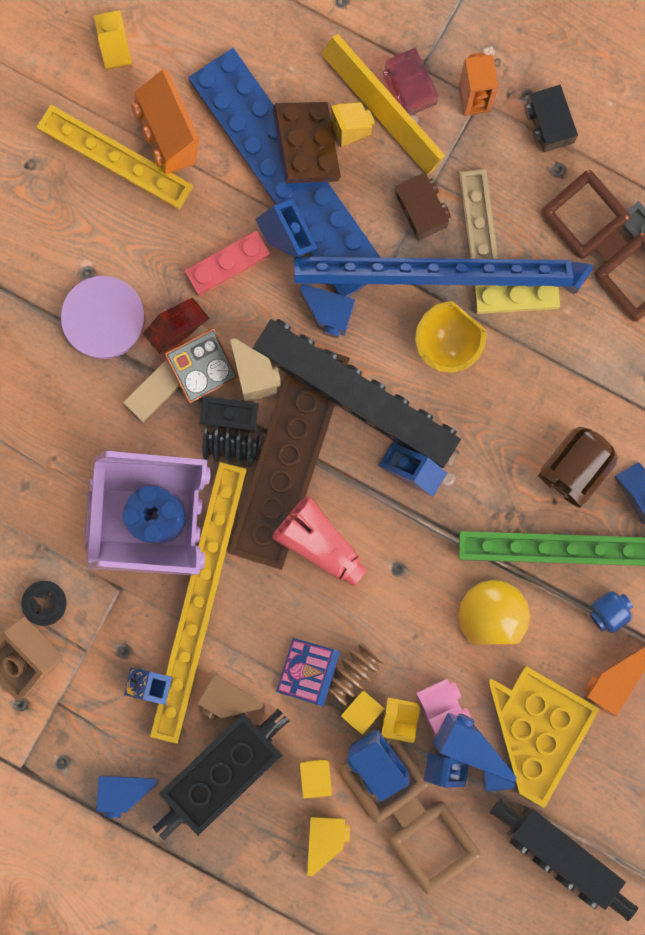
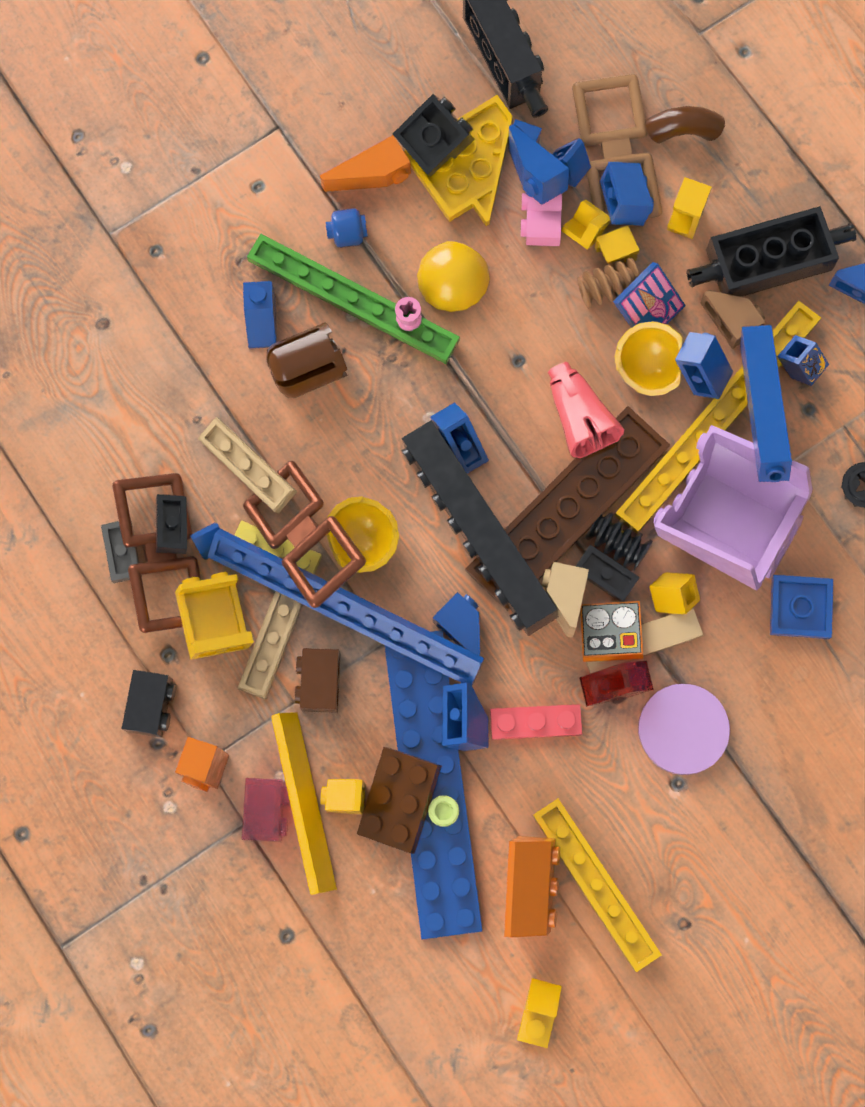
camera: 145 degrees left, 5 degrees down
blue brick [122,485,186,544] -> none
yellow slope [307,816,350,876] -> none
none -> black plate [156,494,187,554]
none -> yellow panel [175,572,254,660]
none -> tan tile [198,417,297,514]
none -> copper bar [243,461,366,608]
none -> black plate [393,94,475,177]
none -> bright pink bush [395,297,422,331]
none -> yellowish green tile [428,795,459,827]
none -> yellow cylinder [614,321,684,396]
none -> reddish brown cylinder [646,106,725,144]
none -> yellow panel [649,572,700,615]
none -> blue brick [675,332,733,399]
none -> blue brick [740,325,792,482]
none -> blue plate [770,575,833,639]

